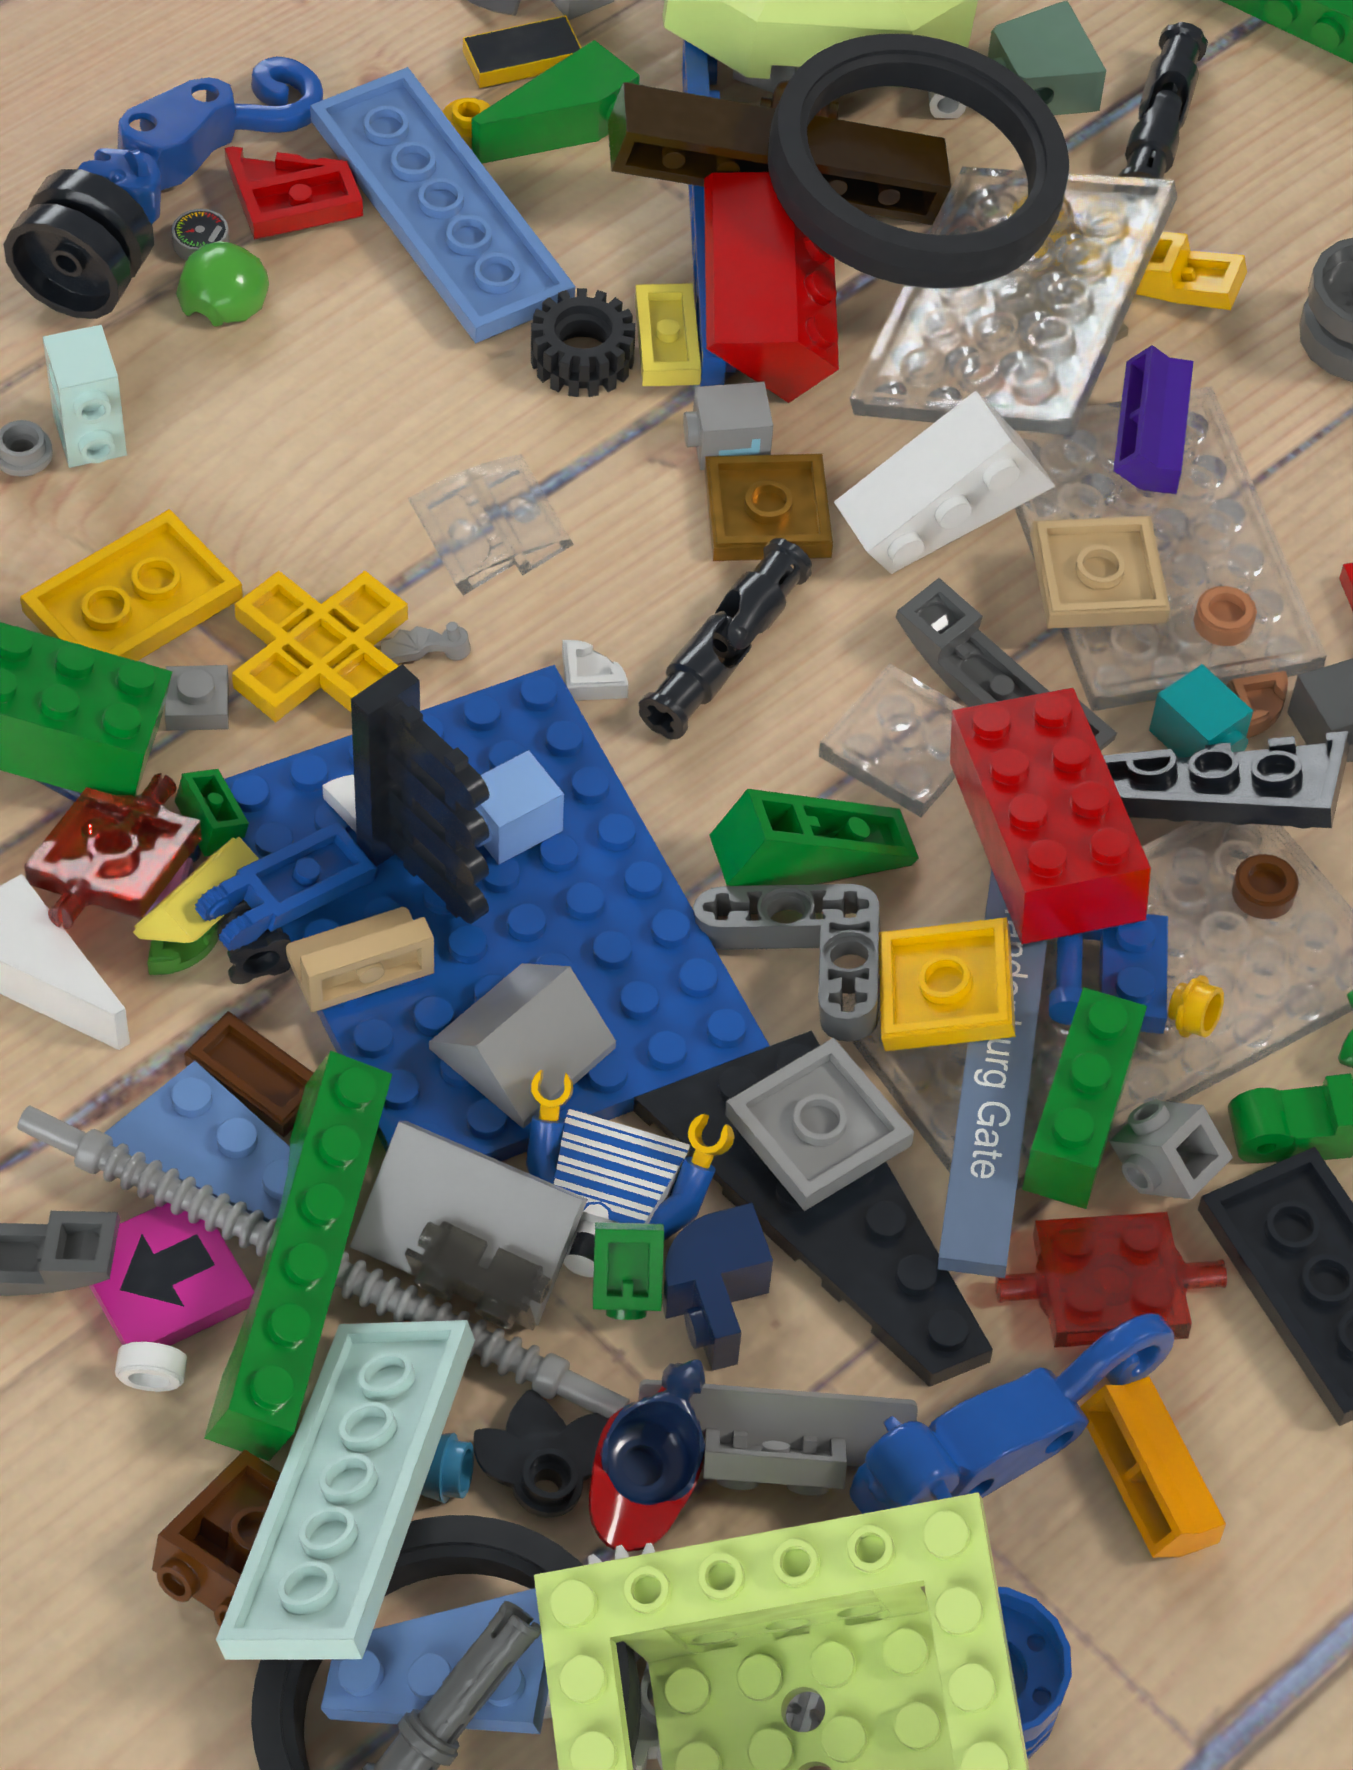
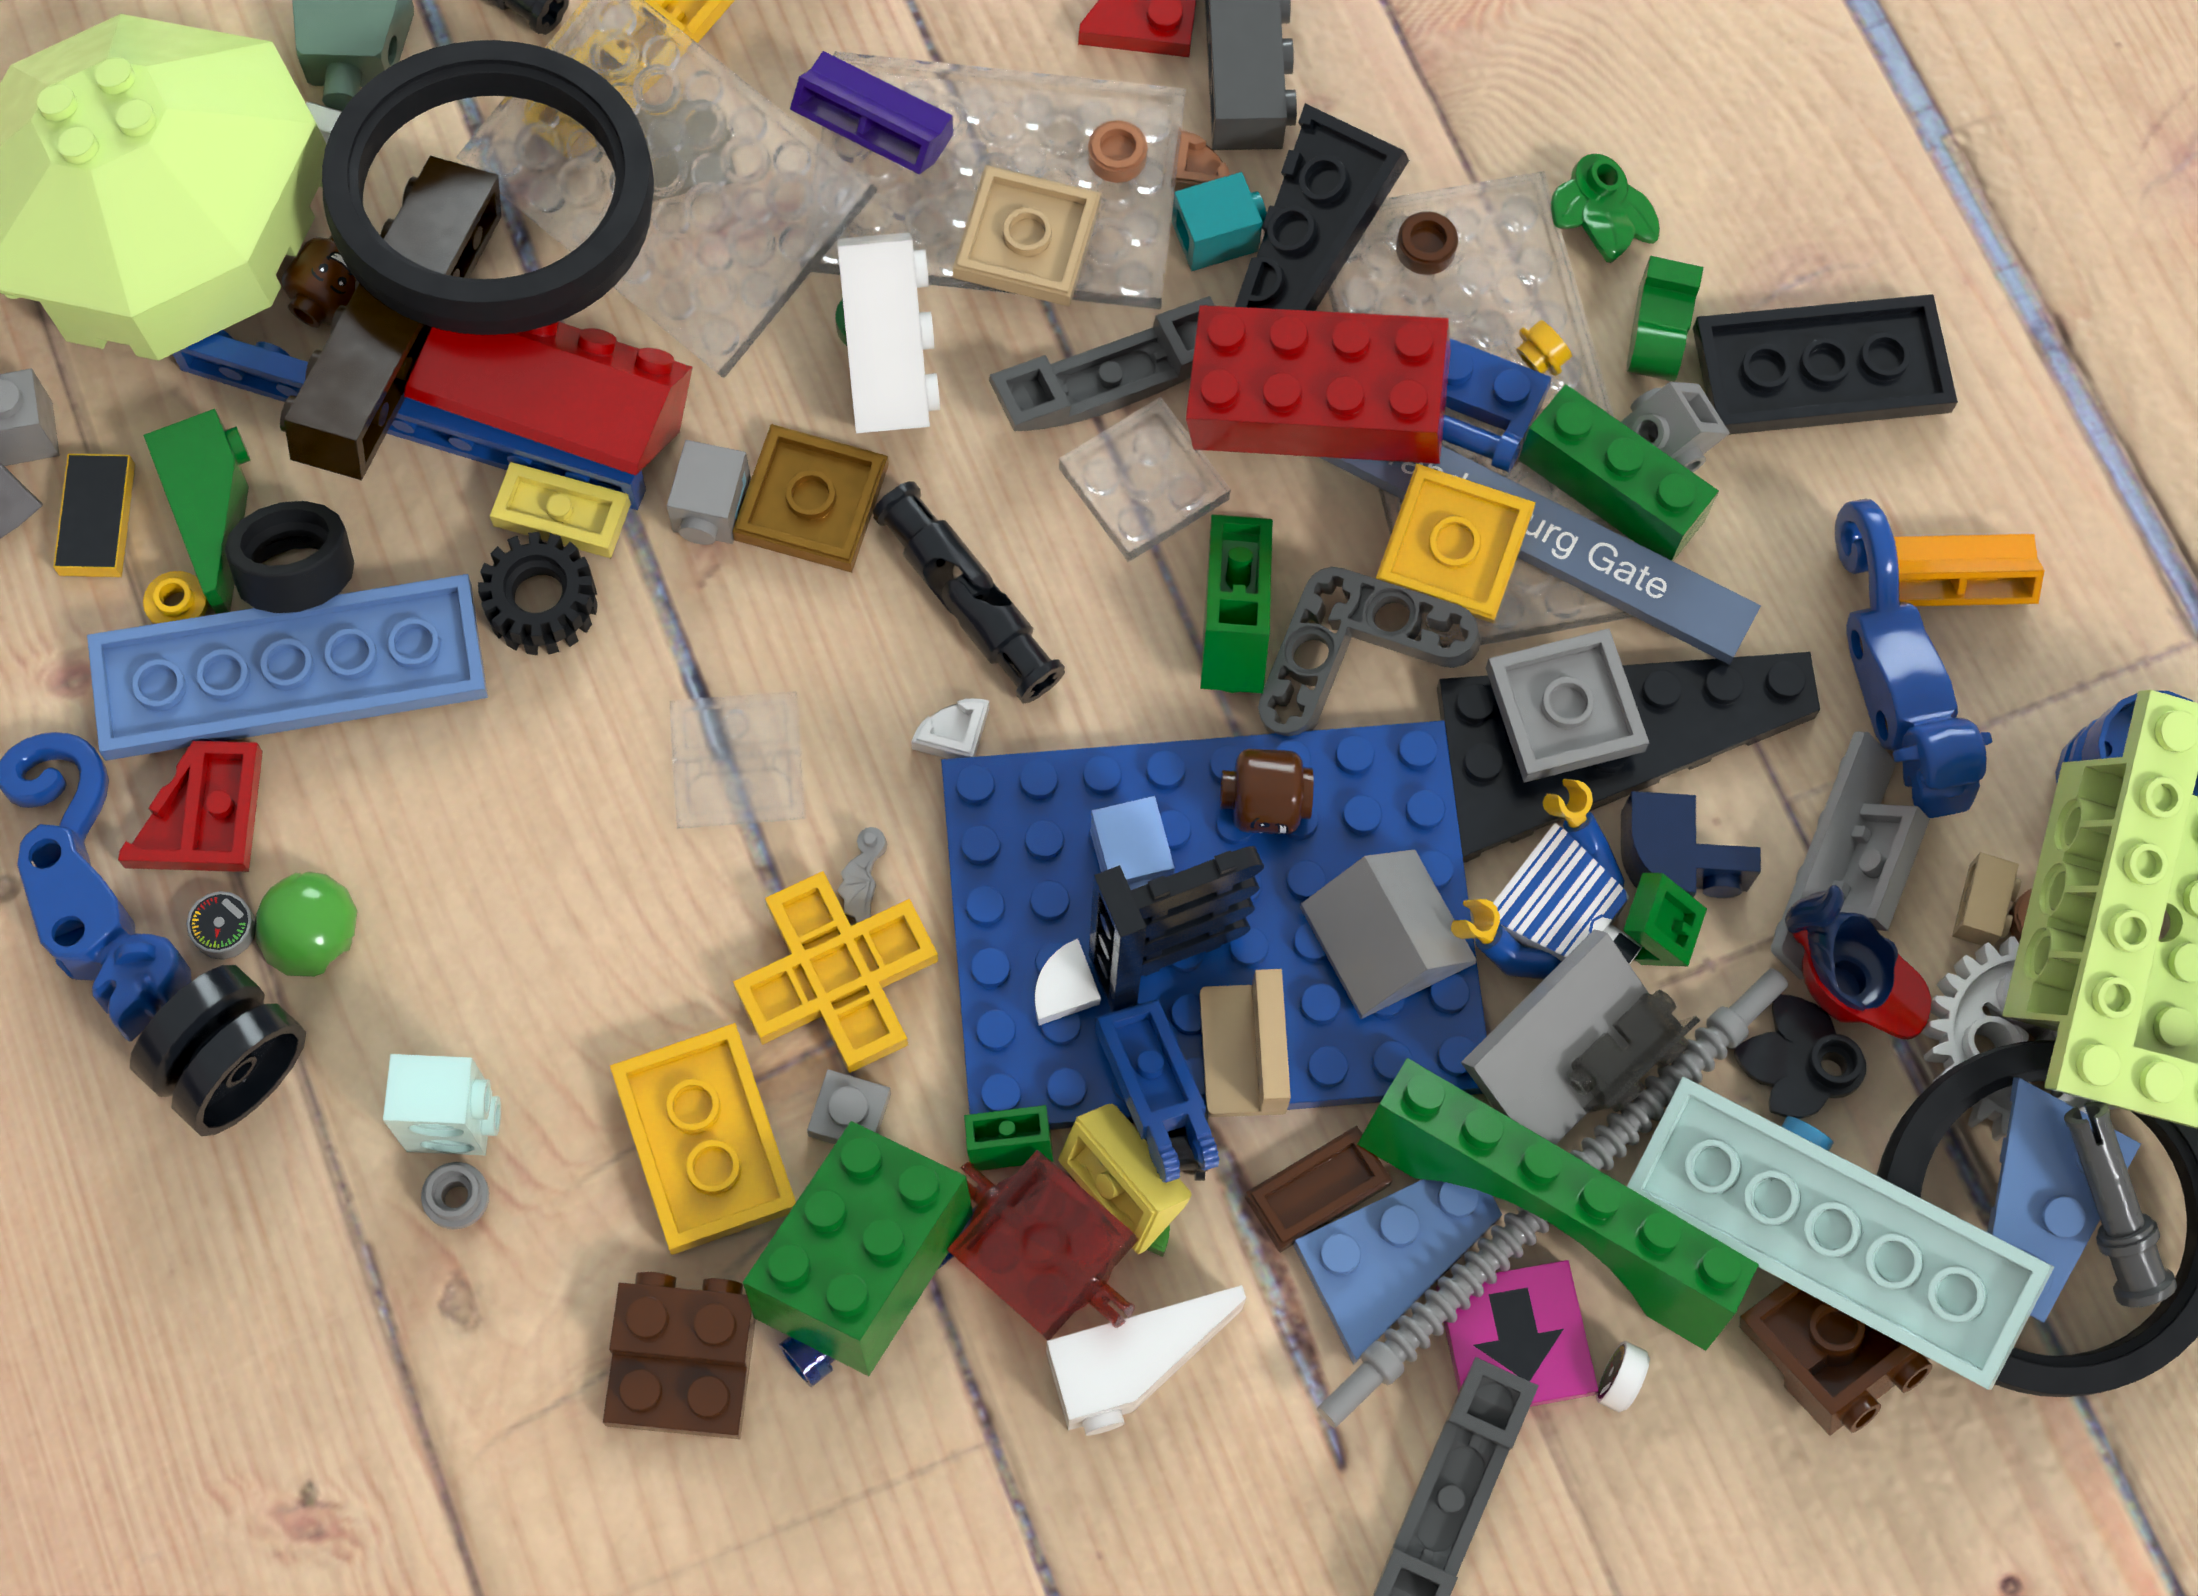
camera: 70 degrees left, 15 degrees up
clear red plate [995,1212,1227,1348] -> none
none -> black tyre [225,501,354,613]
none -> reddish brown head [1220,749,1314,834]

